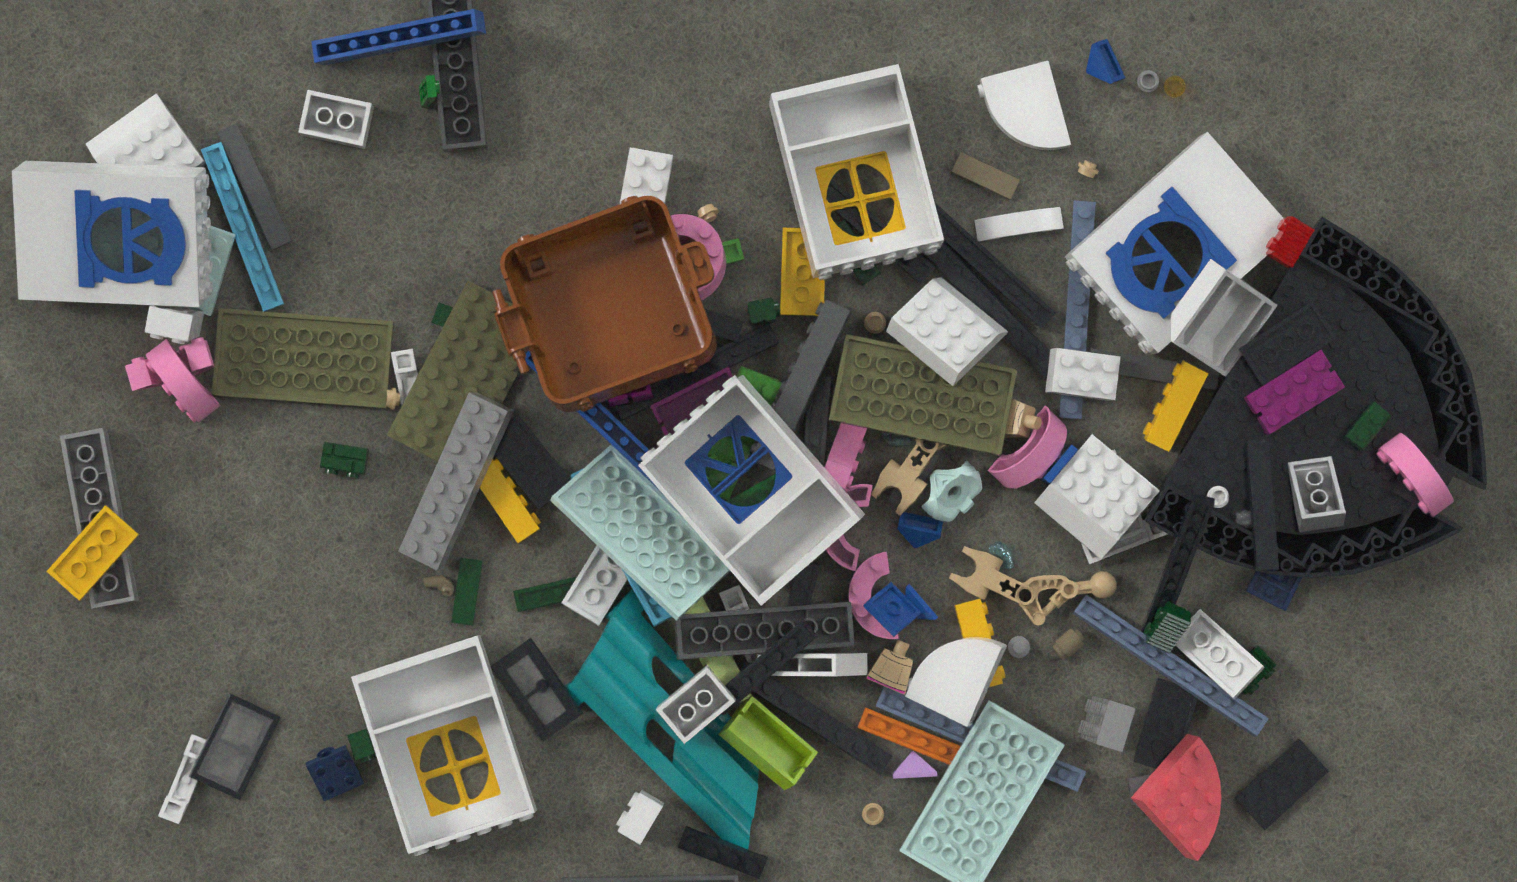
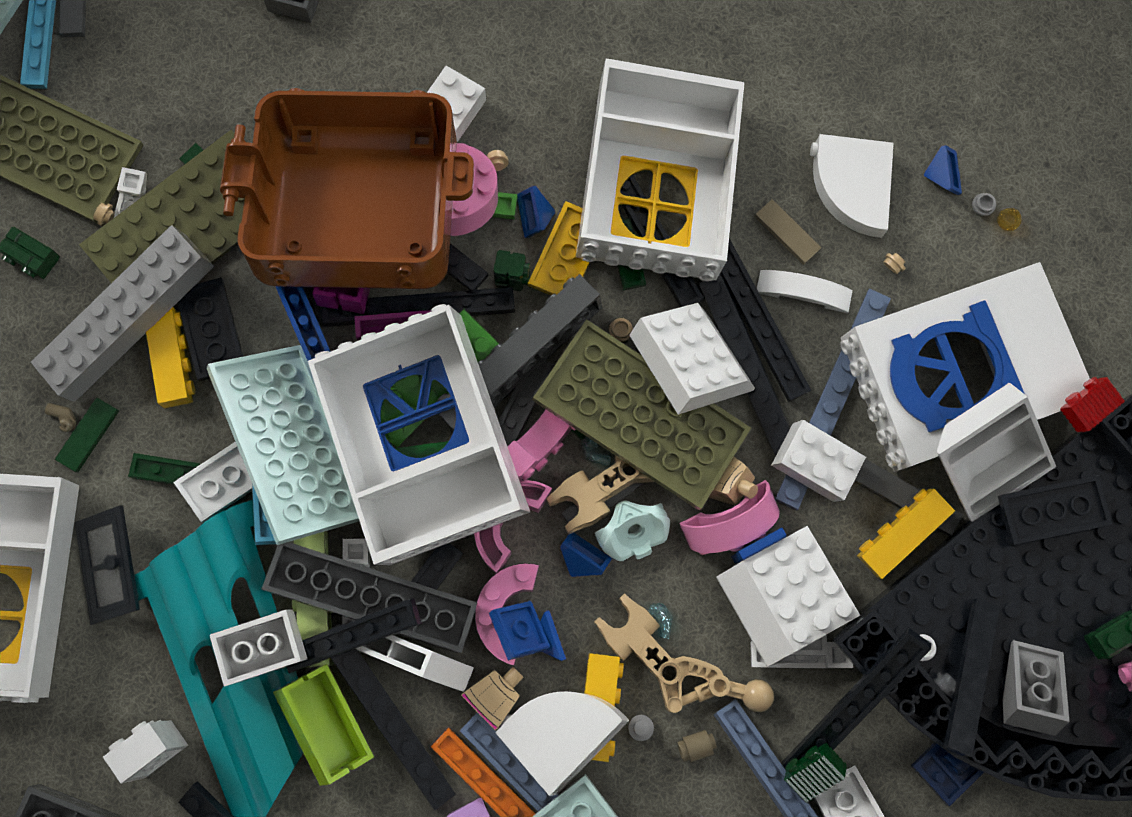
camera: 20 degrees right, 10 degrees down
magenta piece [1244,350,1345,435] -> none
none -> blue slope [517,186,555,238]

